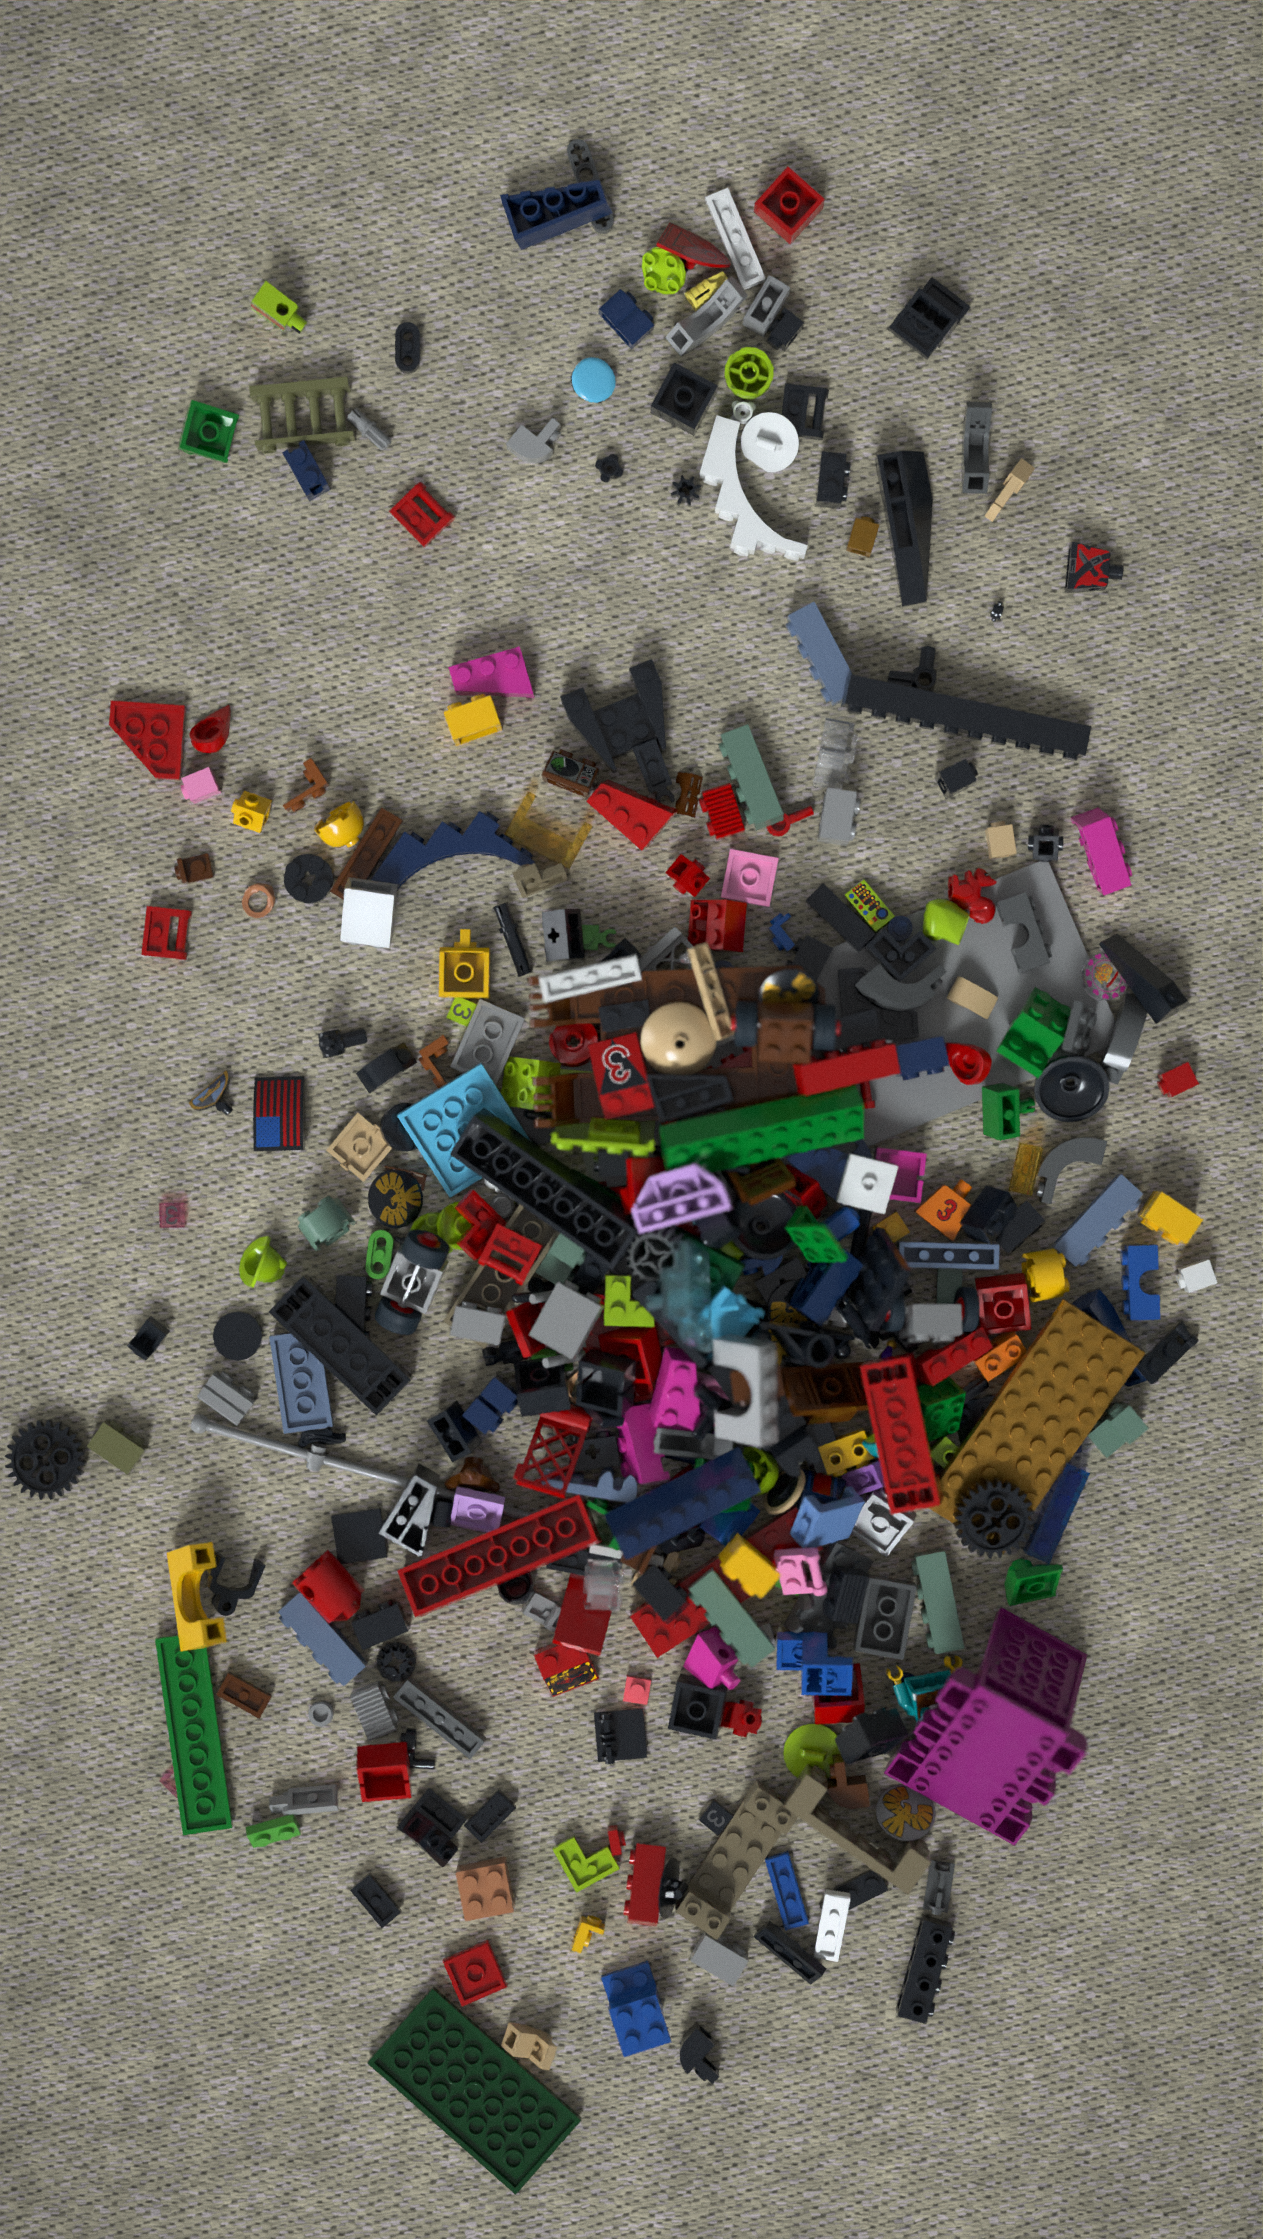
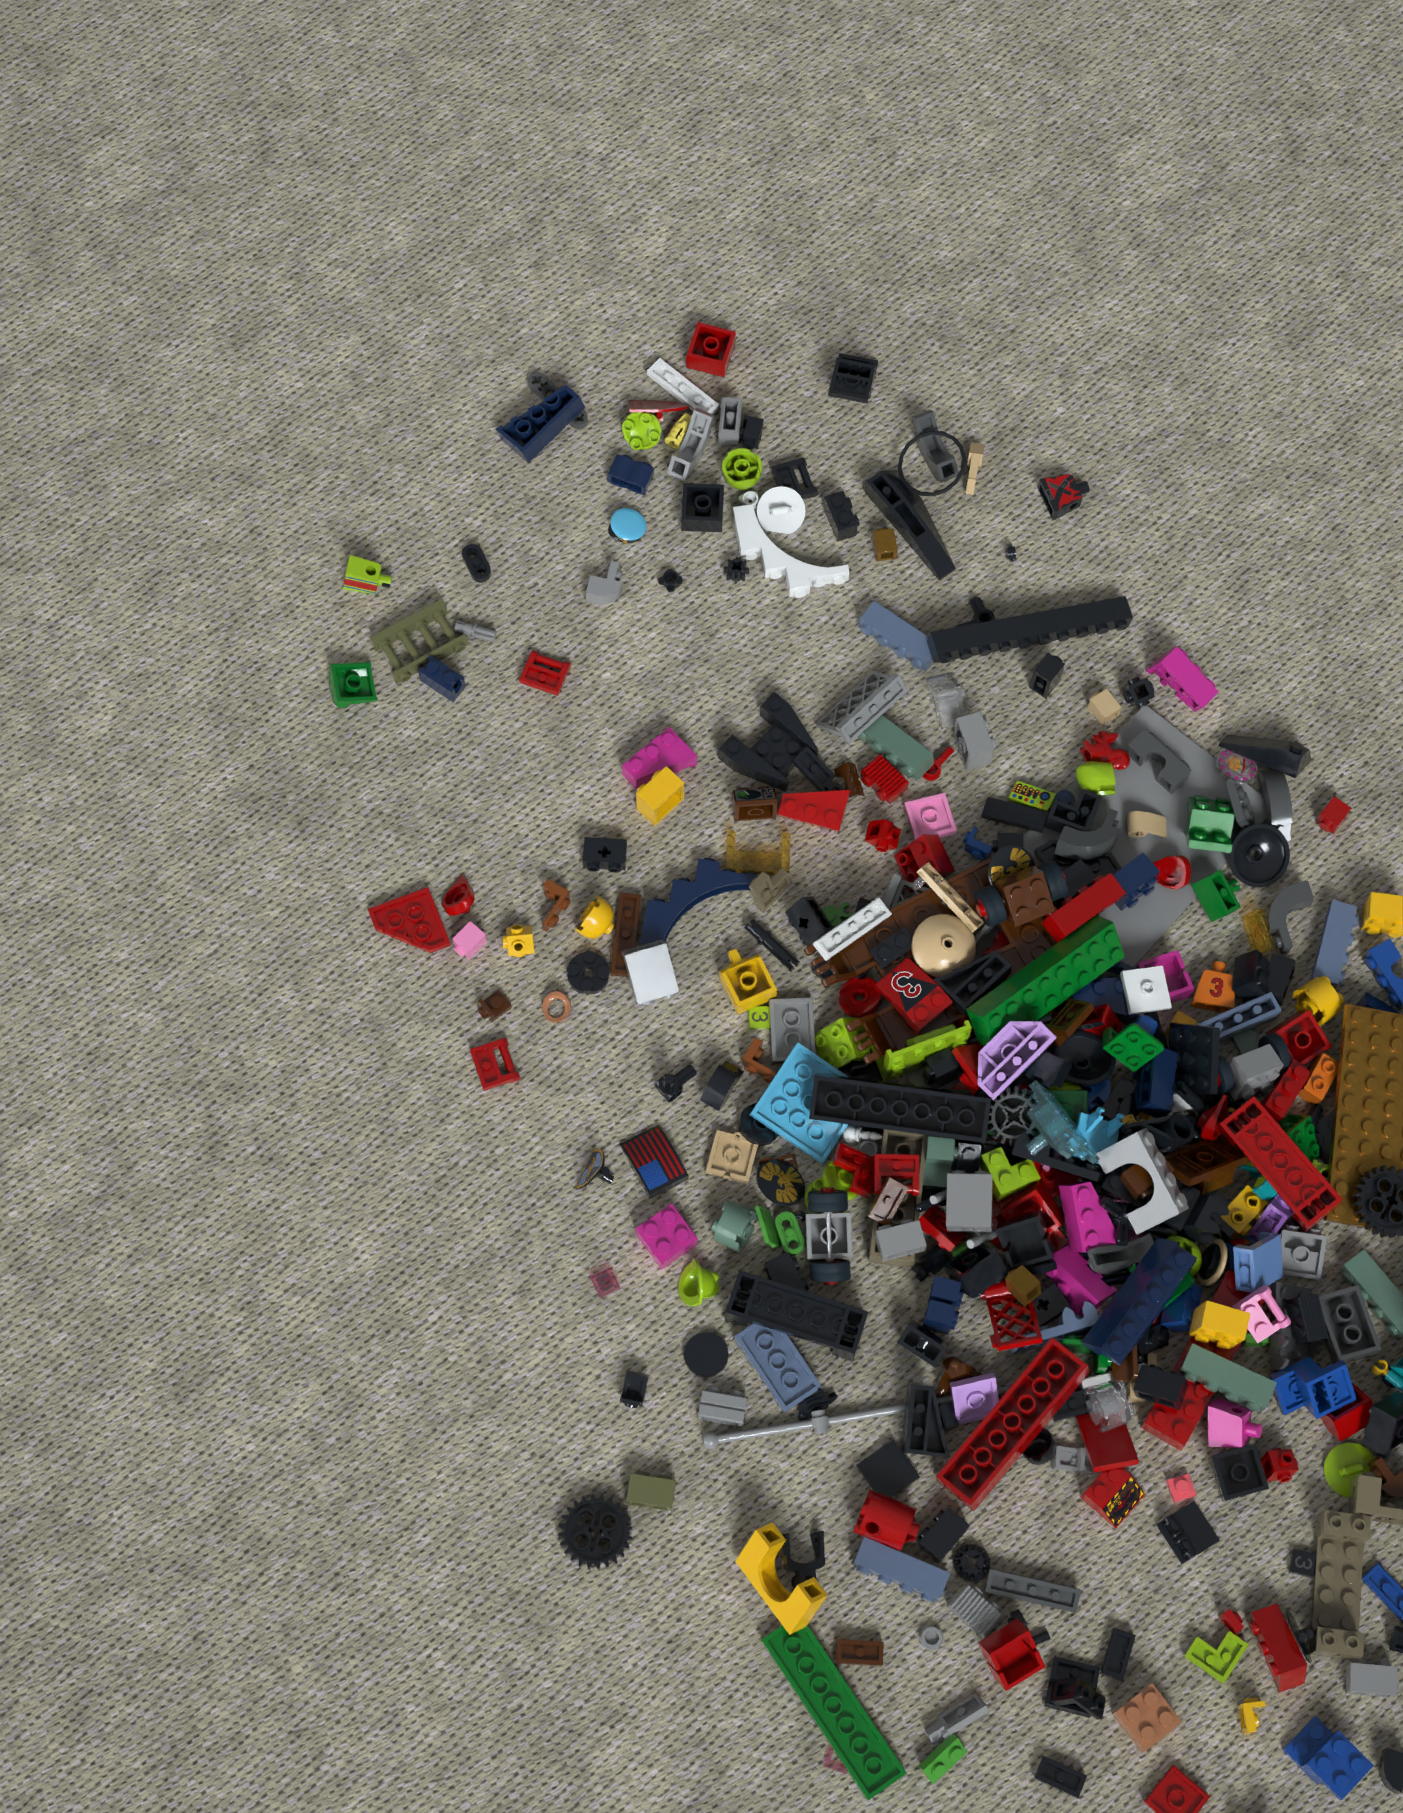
camera: 25 degrees left, 20 degrees down
none -> black brick [583,837,627,873]
none -> dark pink brick [635,1203,698,1270]
none -> bright green piece [755,1205,781,1248]
none -> light grey fence [815,670,908,744]
none -> plate [867,1176,909,1225]
none -> black piece [898,431,966,496]
none -> pearl gold brick [1005,1265,1042,1306]
none -> red piece [1197,1095,1227,1141]

